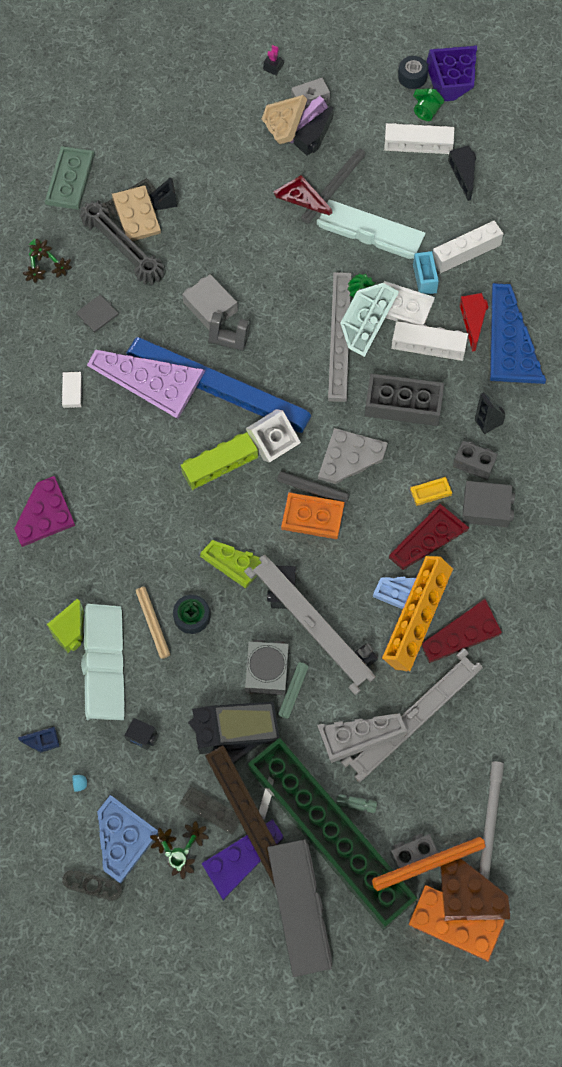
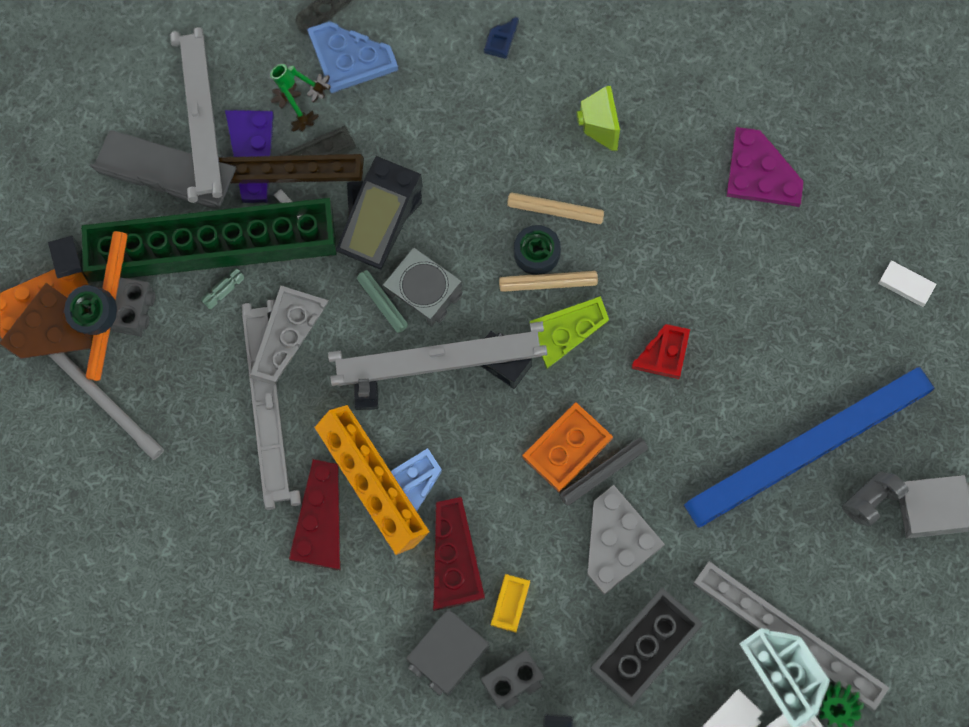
camera: 125 degrees right, 5 degrees up
medium azure hinge [72,775,87,792] -> none
light aqua piece [81,604,124,720] -> none
lavender wing [87,350,205,419] -> none
black brick [124,718,158,750] -> none
lime brick [181,433,258,490] -> none
white brick [246,409,301,462] -> none
none -> black slope [48,235,82,279]
none -> wheel [64,285,117,335]
none -> light grey piece [170,27,222,203]
none -> tan axle [499,271,598,292]
none -> red wing [632,324,690,379]

